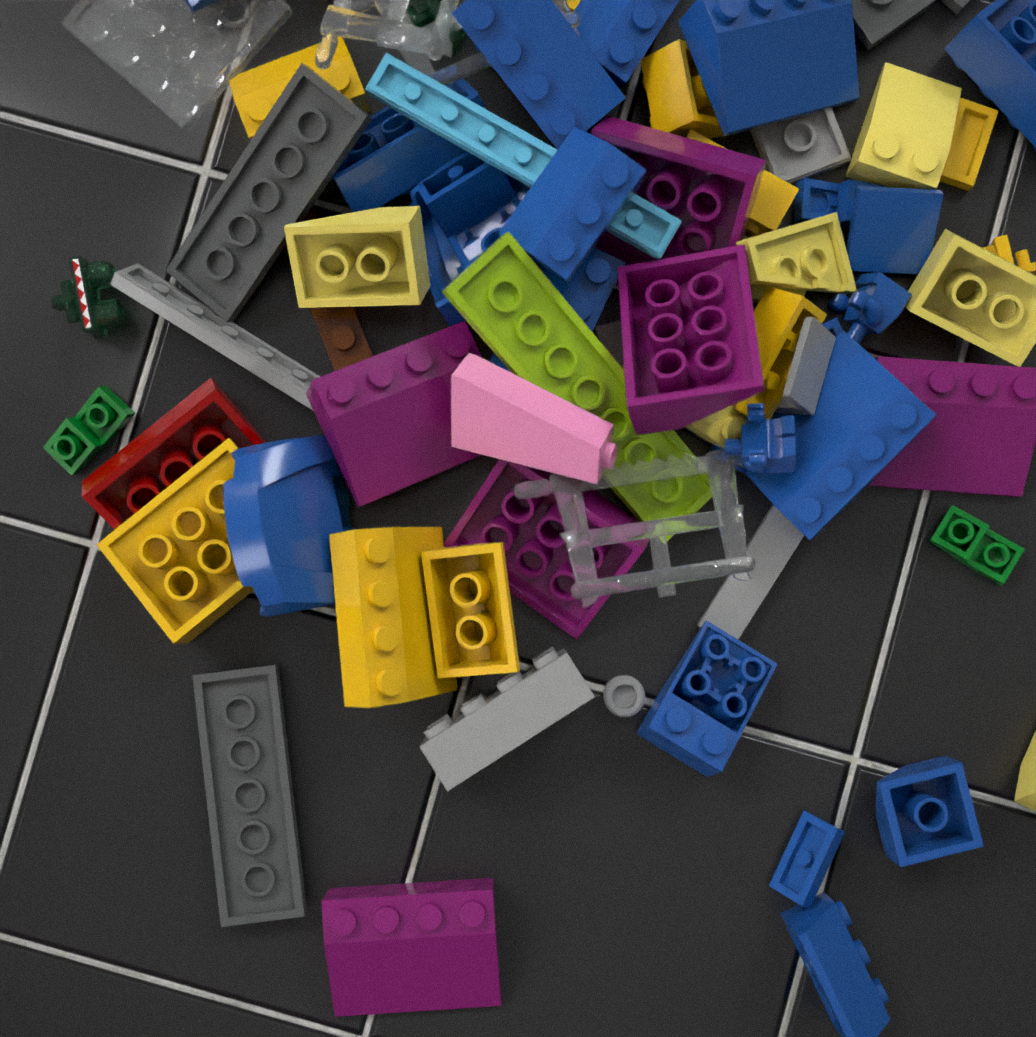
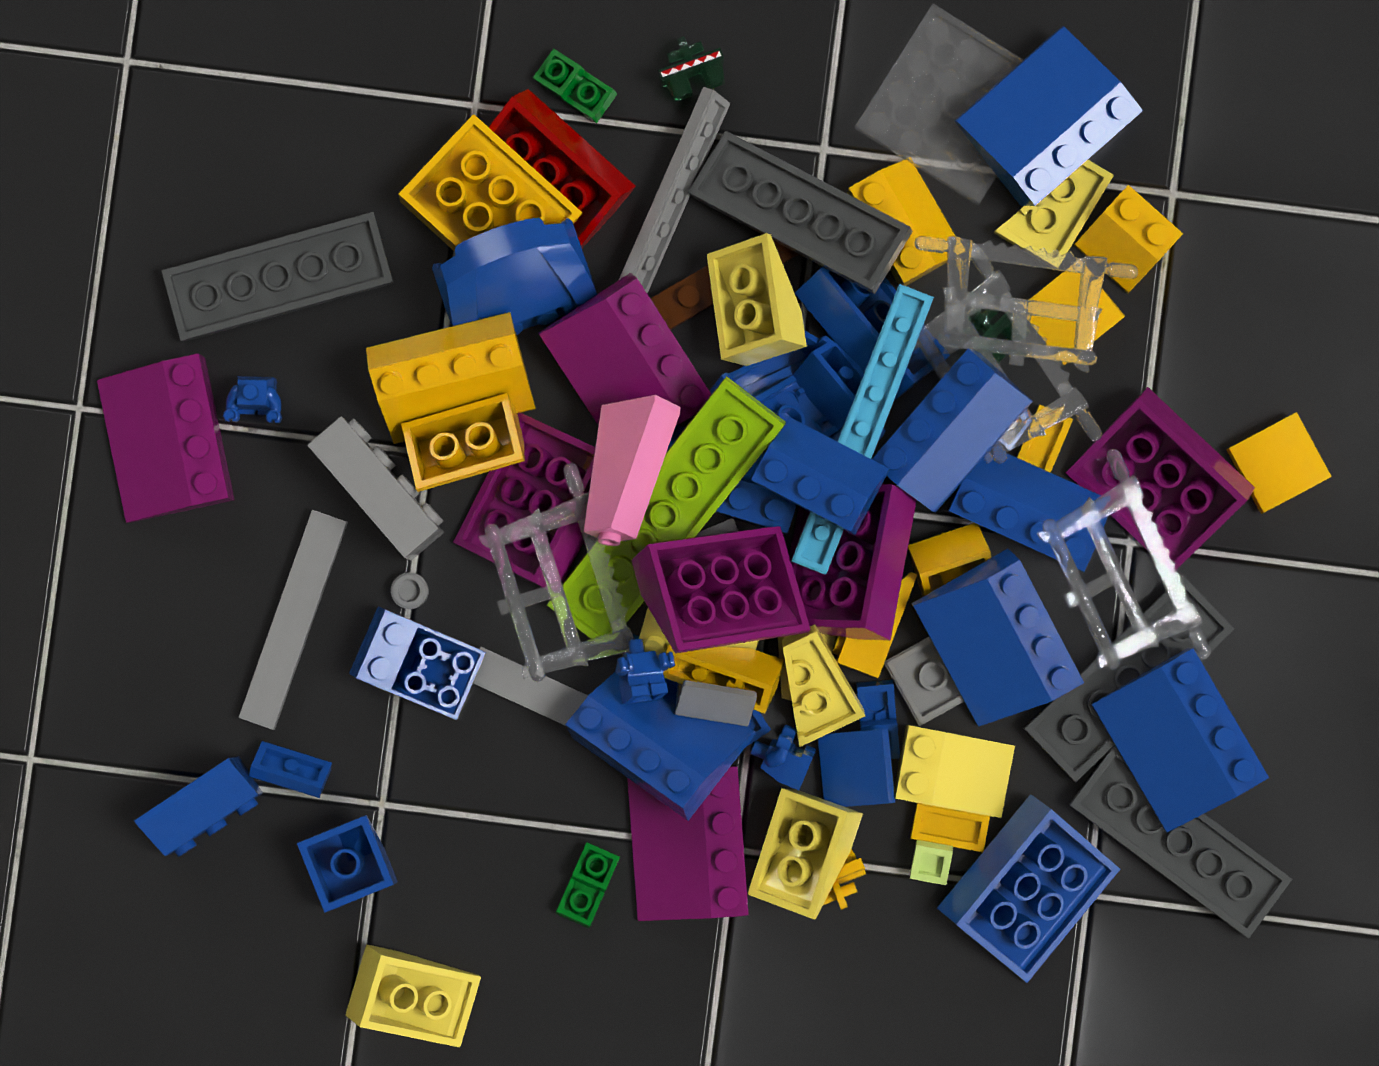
camera: 85 degrees right, 0 degrees up
none -> blue piece [223,376,282,423]
none -> light grey tile [239,510,348,730]
none -> yellowish green plate [910,840,953,885]

